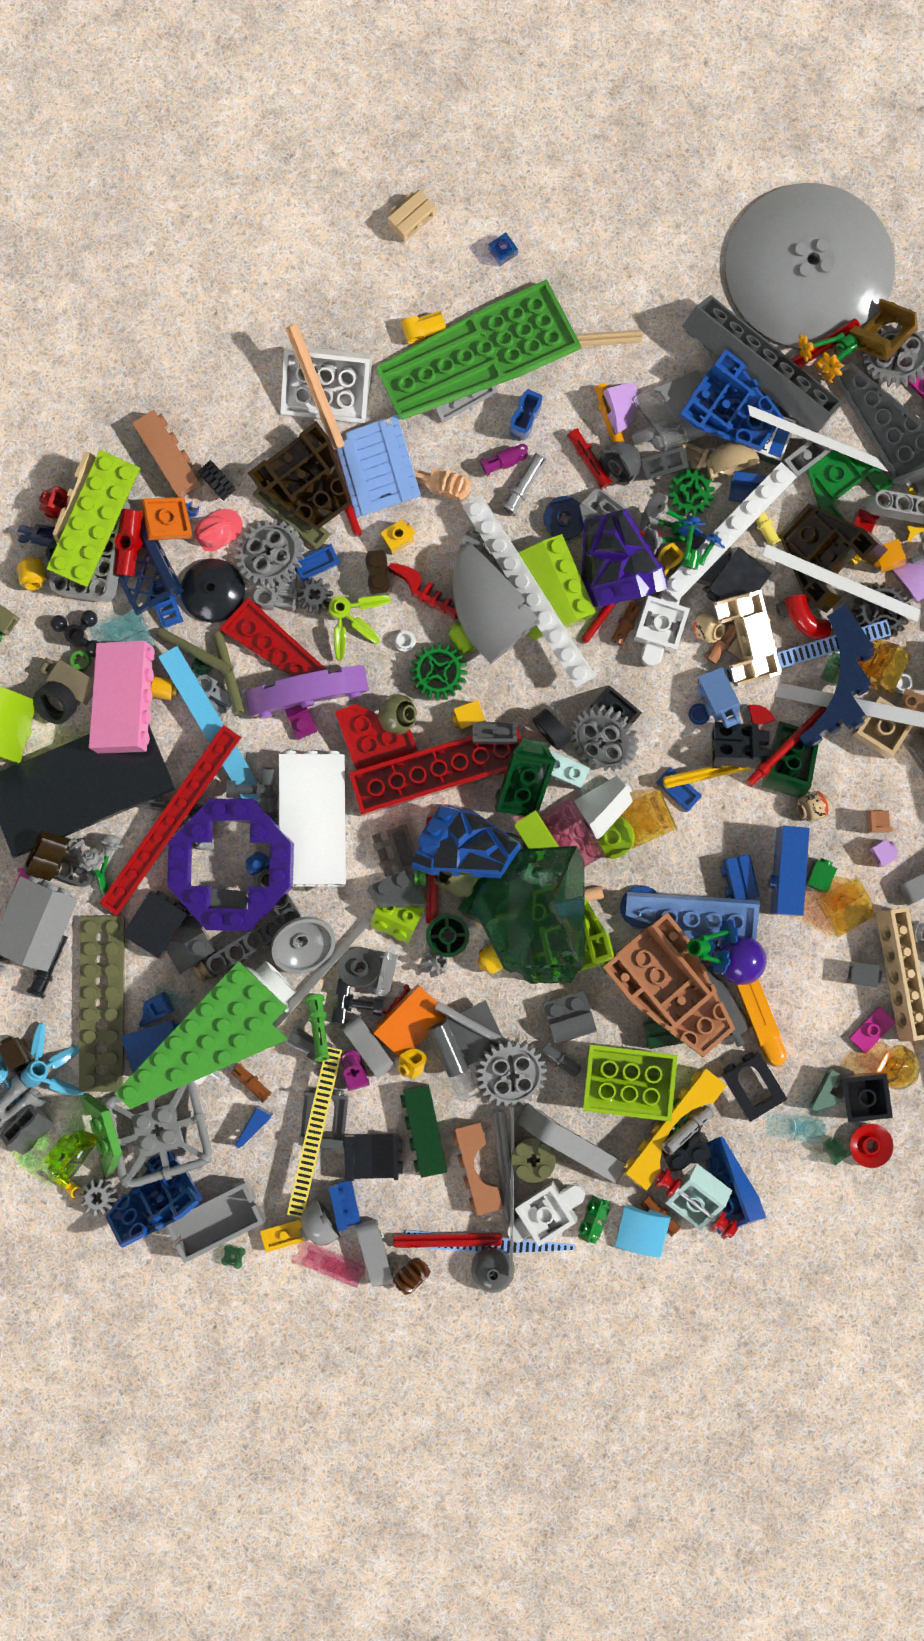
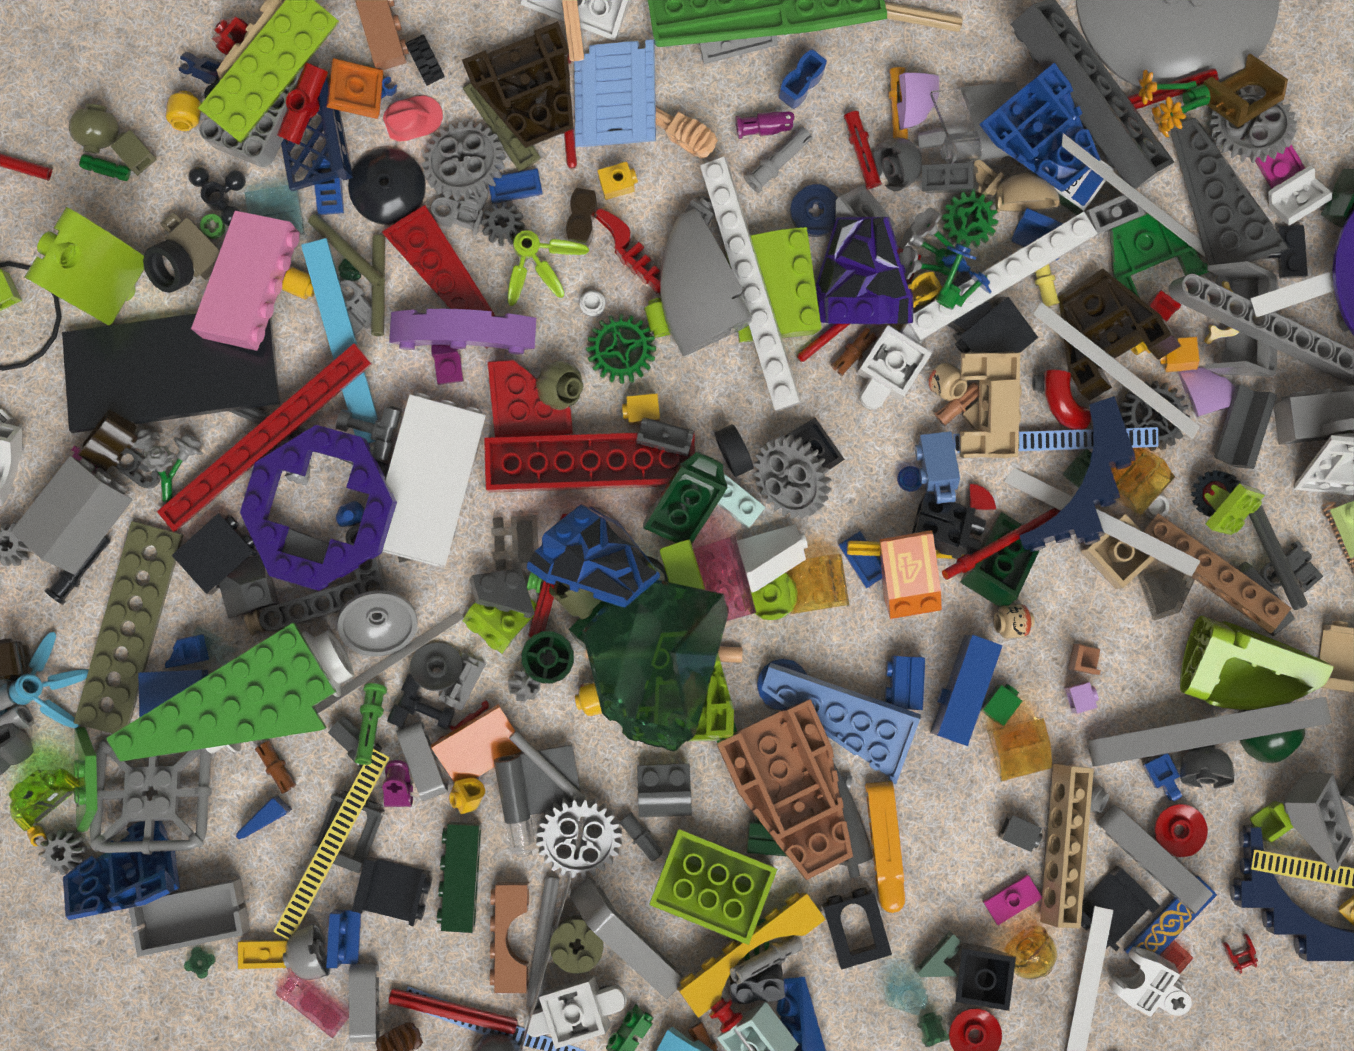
camera: 10 degrees right, 0 degrees up
plant [687,919,739,974] -> none
dark purple piece [719,936,767,985] -> none
none -> orange slope [880,530,942,619]

